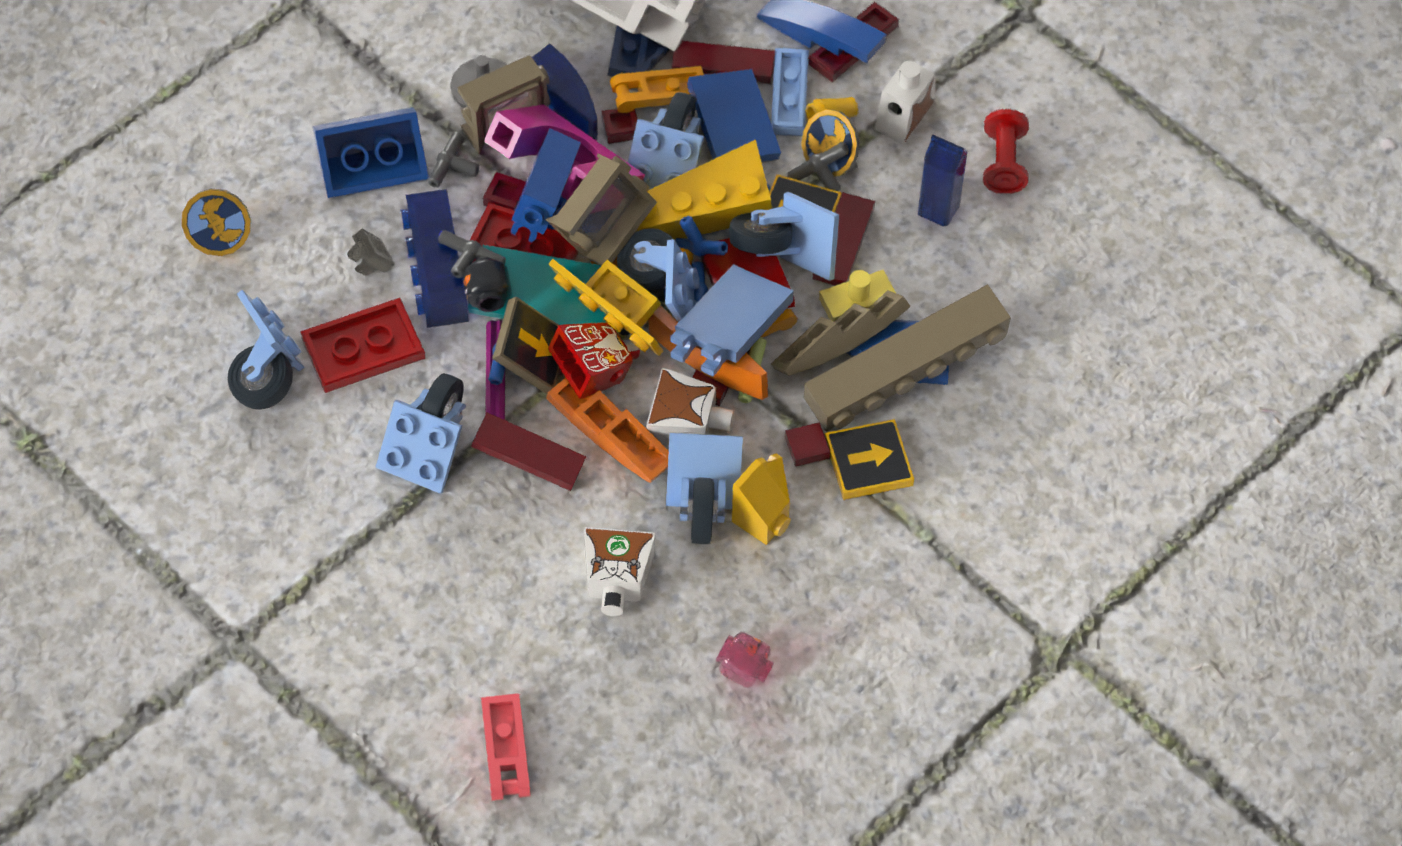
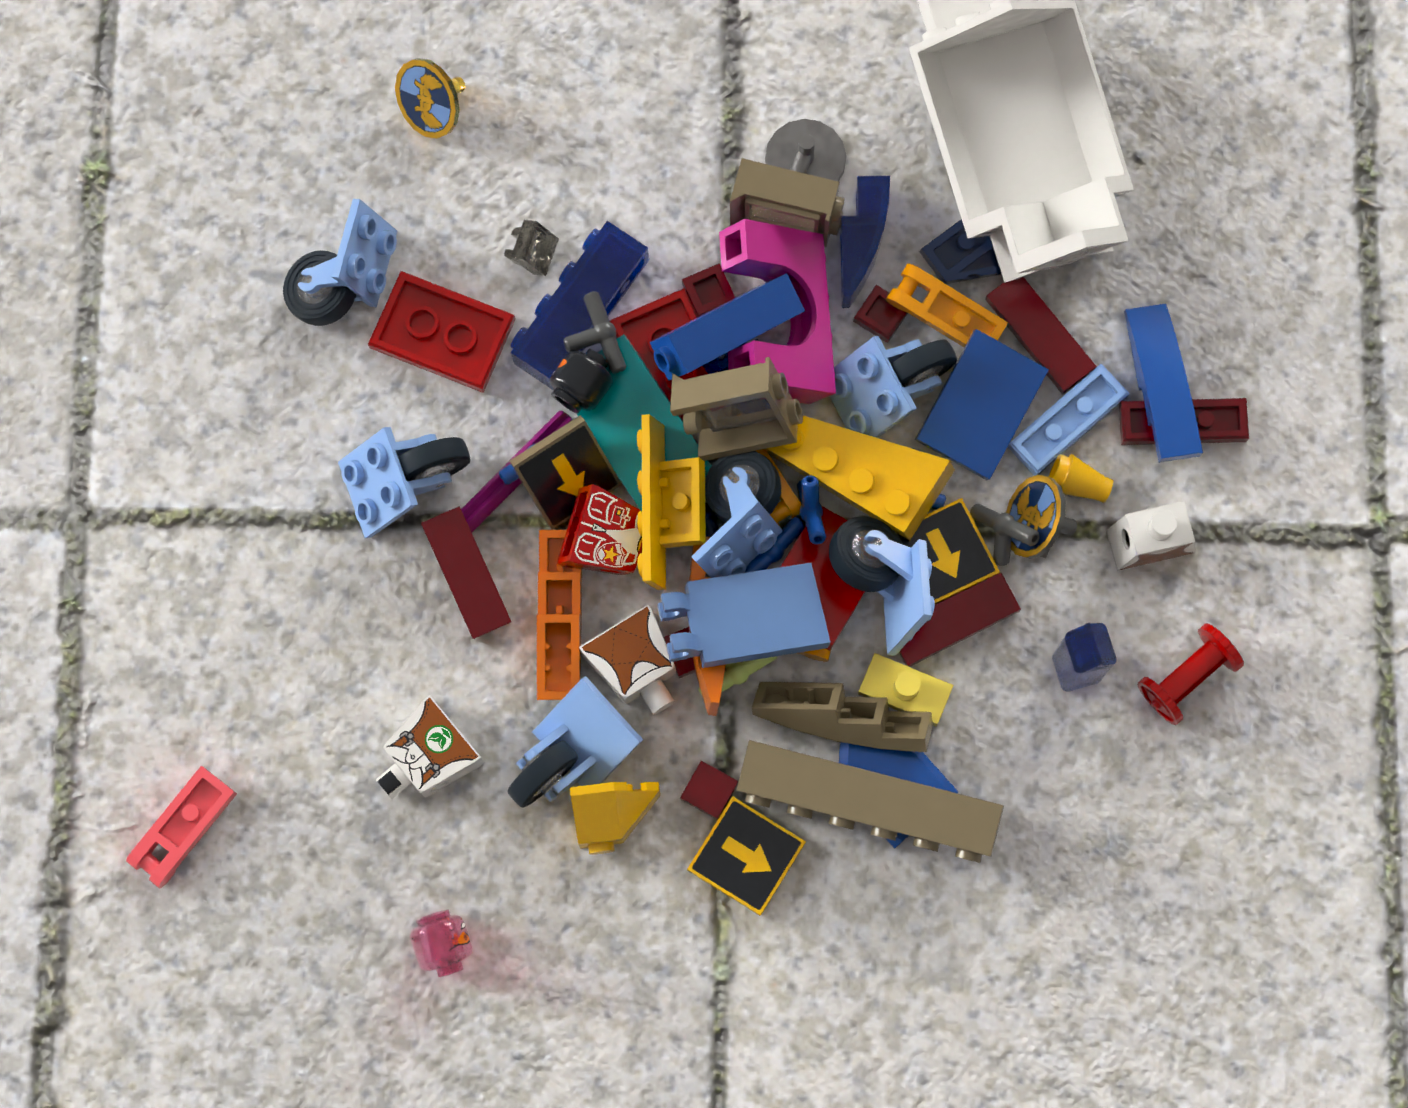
camera: 50 degrees right, 20 degrees up
blue slope [312,107,429,198] -> none
dark grey piece [428,132,480,188] -> none

